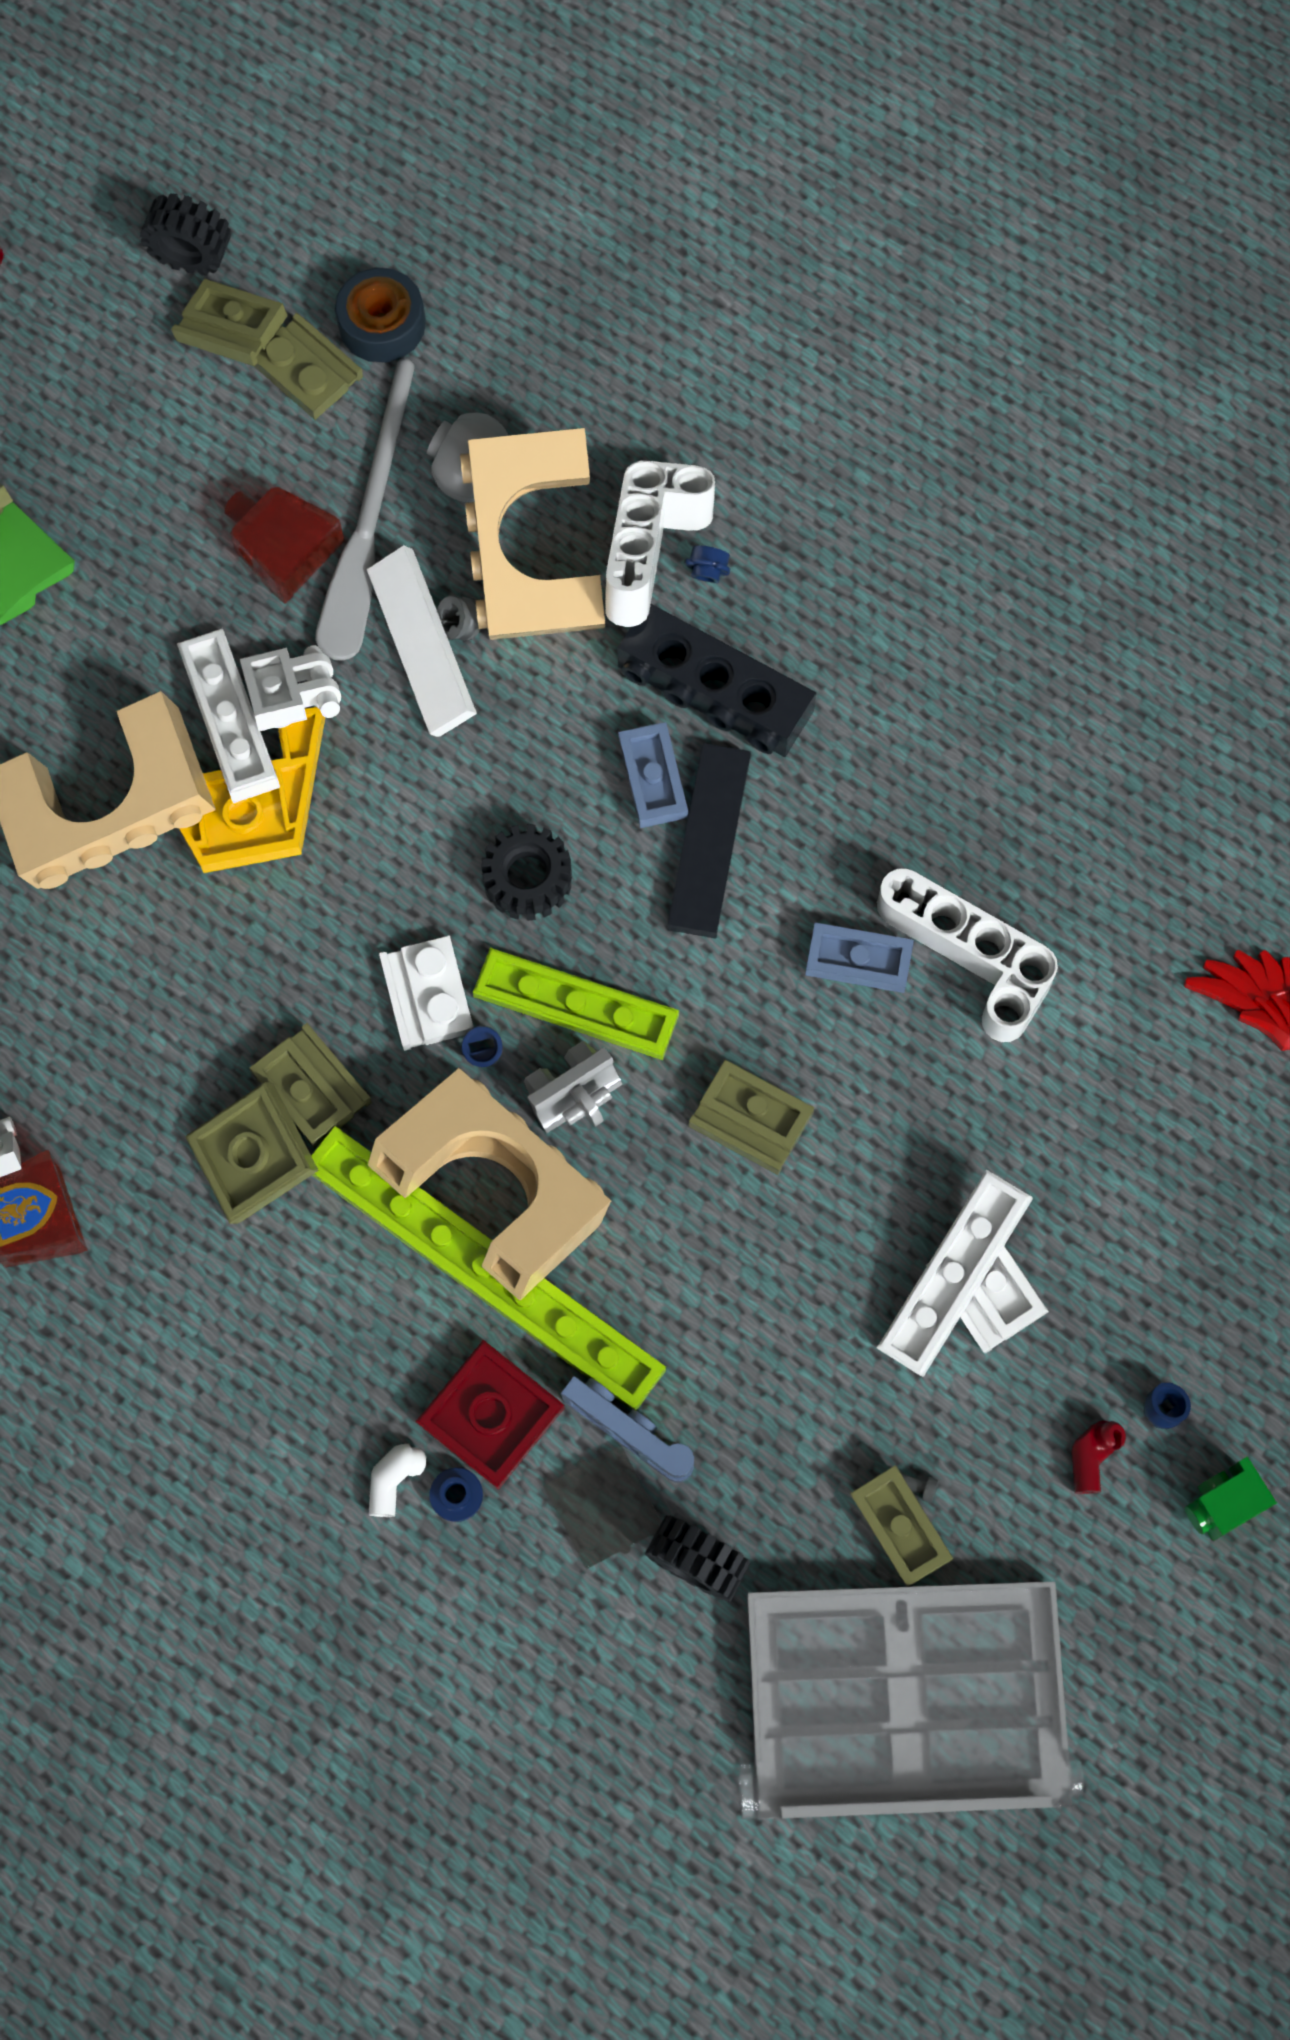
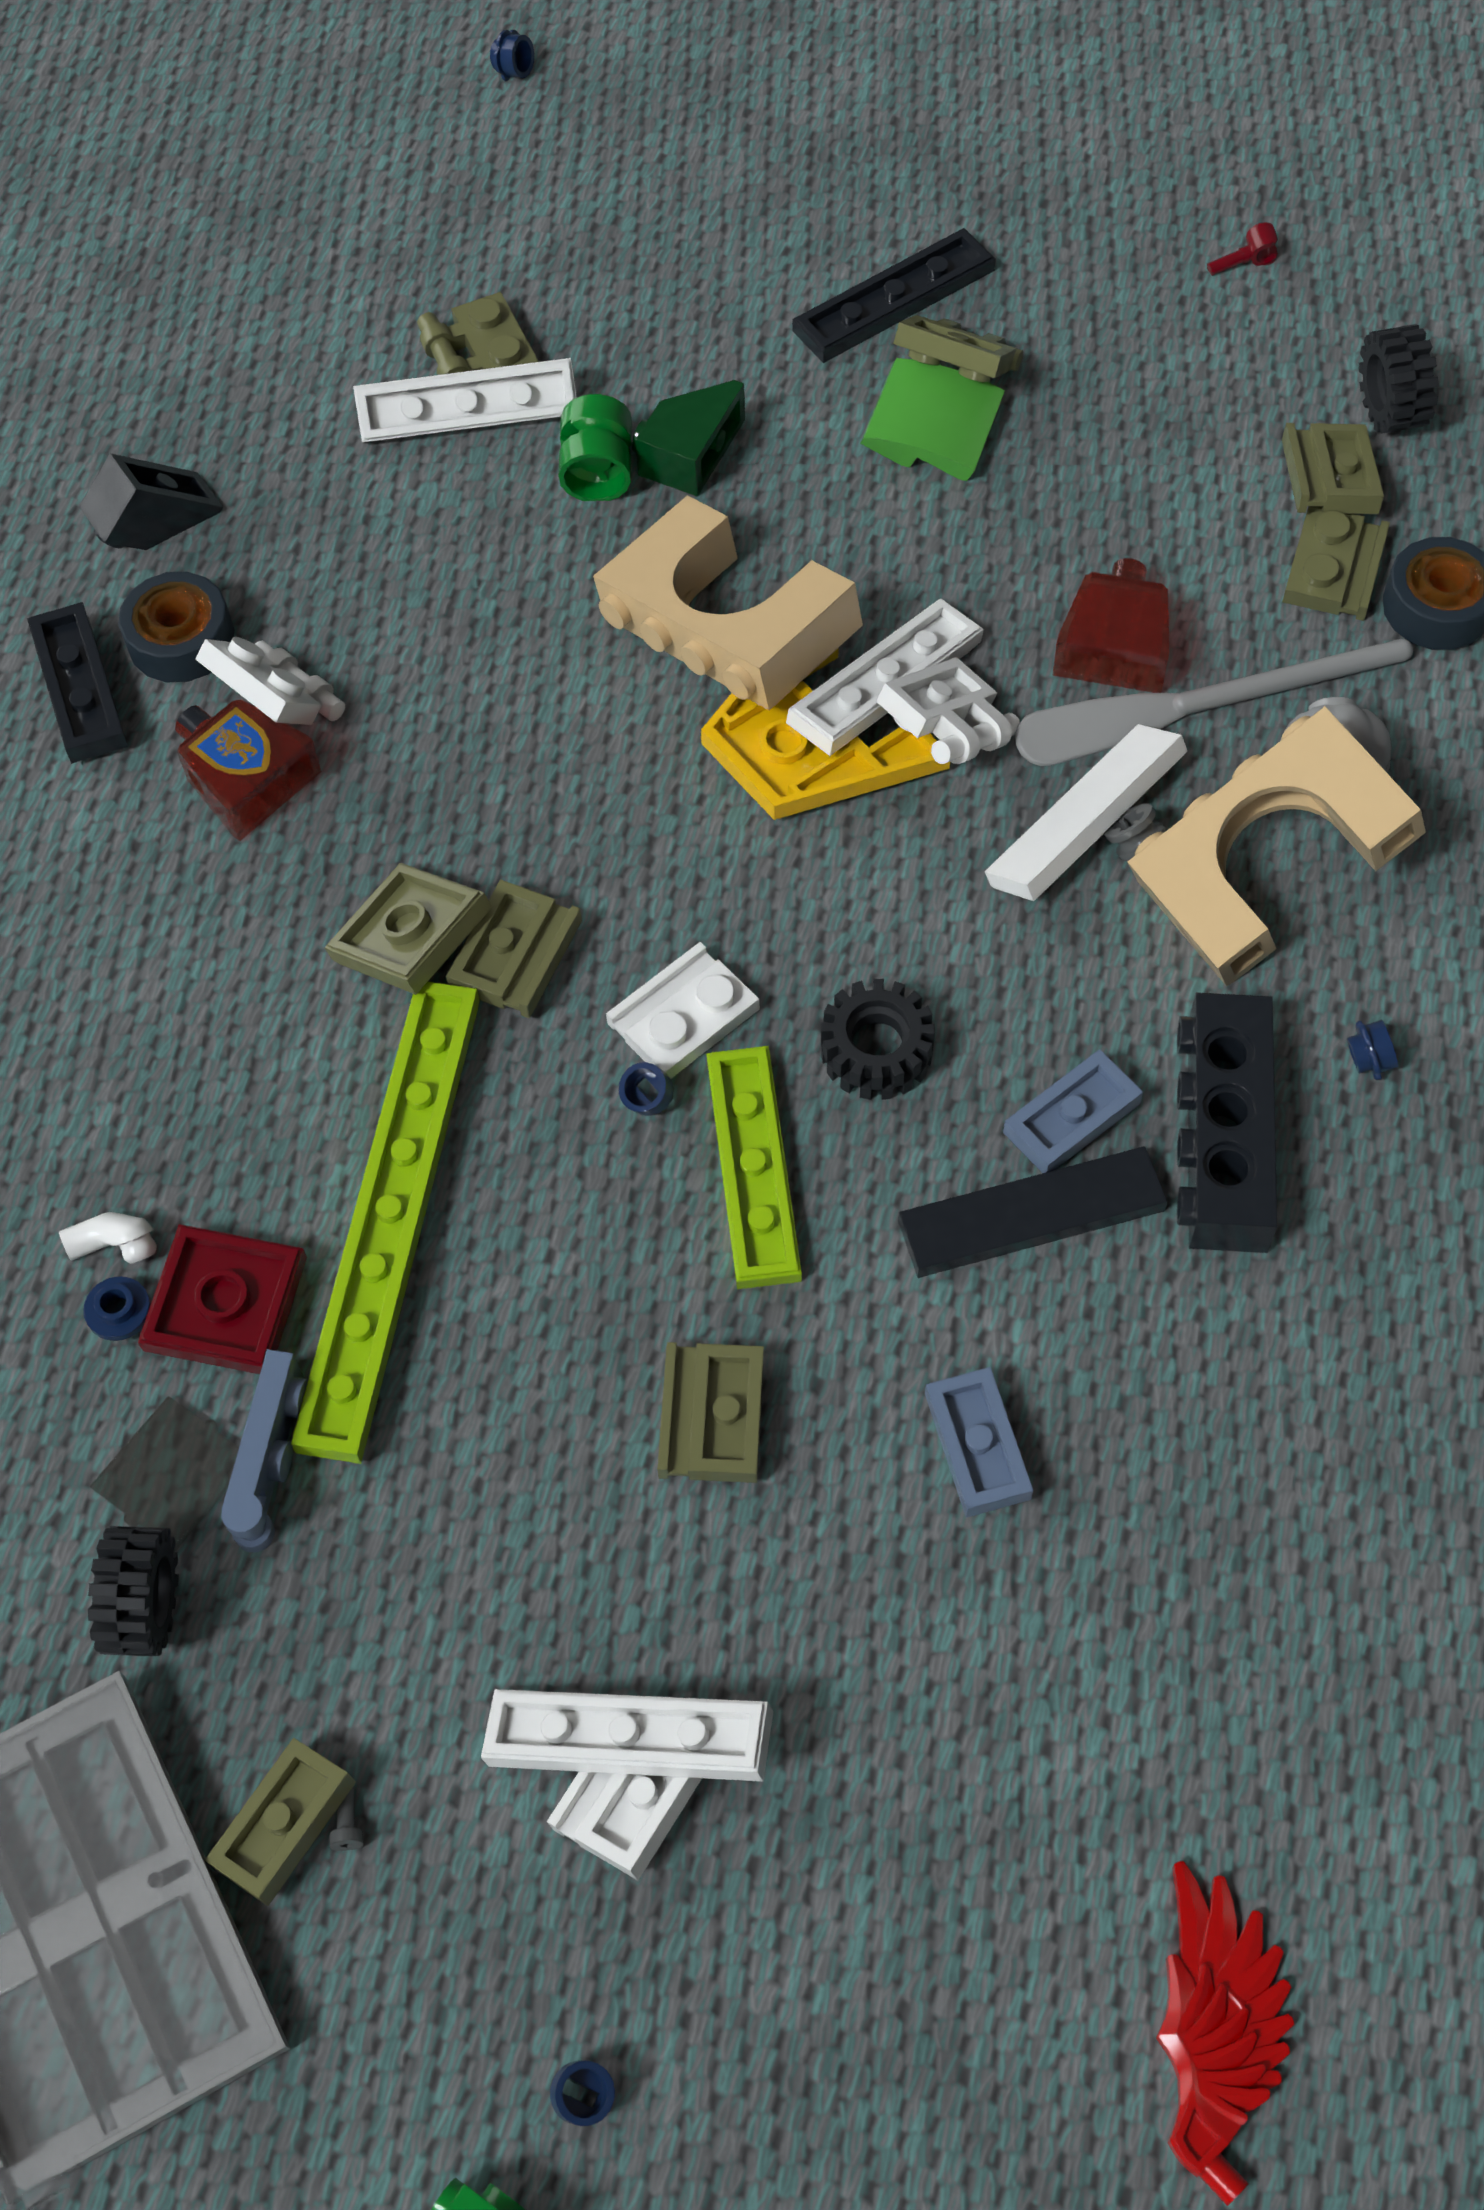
camera: 65 degrees right, 10 degrees down
tan arch [368,1068,611,1300] -> none
light grey hips [524,1041,623,1134] -> none
white beam [605,461,715,627] -> none
white beam [877,869,1058,1042] -> none
dark red arm [1071,1420,1126,1494] -> none

